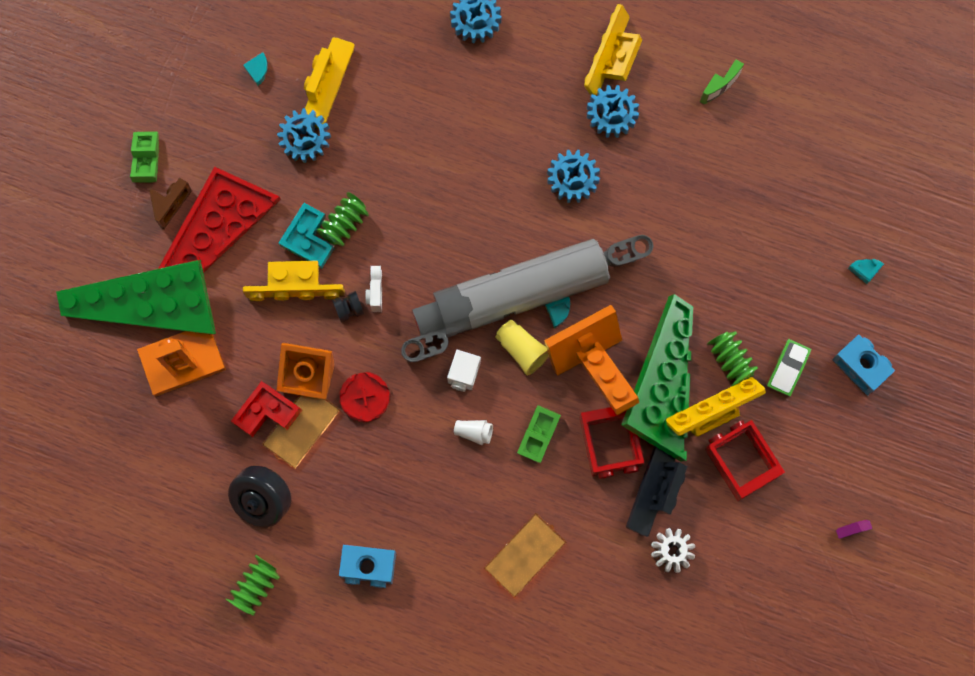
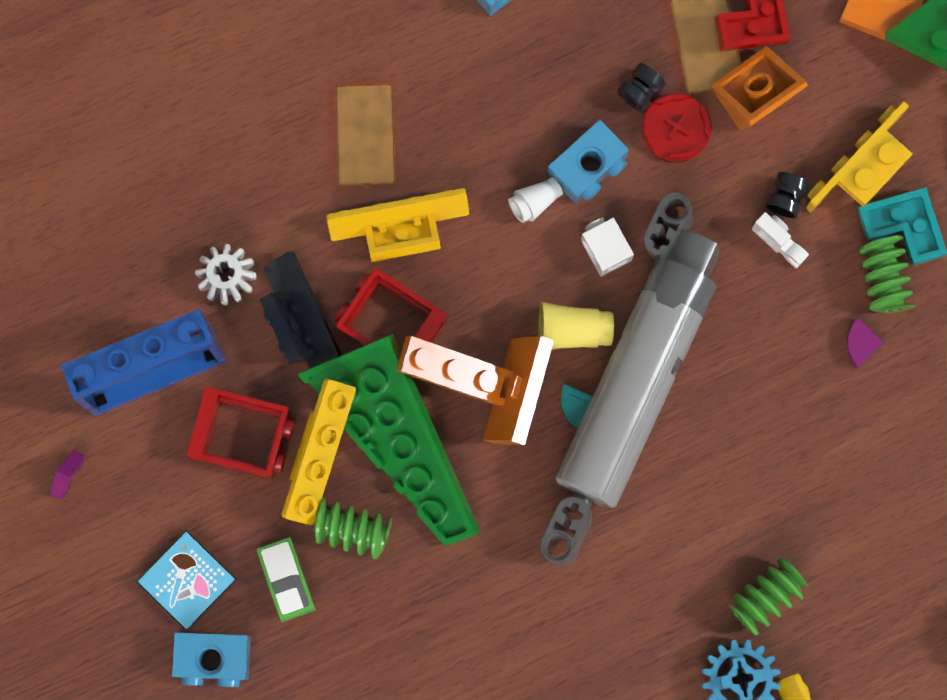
camera: 135 degrees right, 5 degrees up
bright green slope [517,405,561,463] -> none
dark azure gear [547,150,600,203] -> none
none -> blue window [60,309,227,416]
none -> medium azure tile [135,530,238,632]
none -> yellow bracket [326,188,469,262]
none -> dark azure brick [547,120,629,204]
none -> black wheel [617,63,666,112]
none -> bright green piece [728,557,808,636]
none -> magenta tile [847,317,884,369]

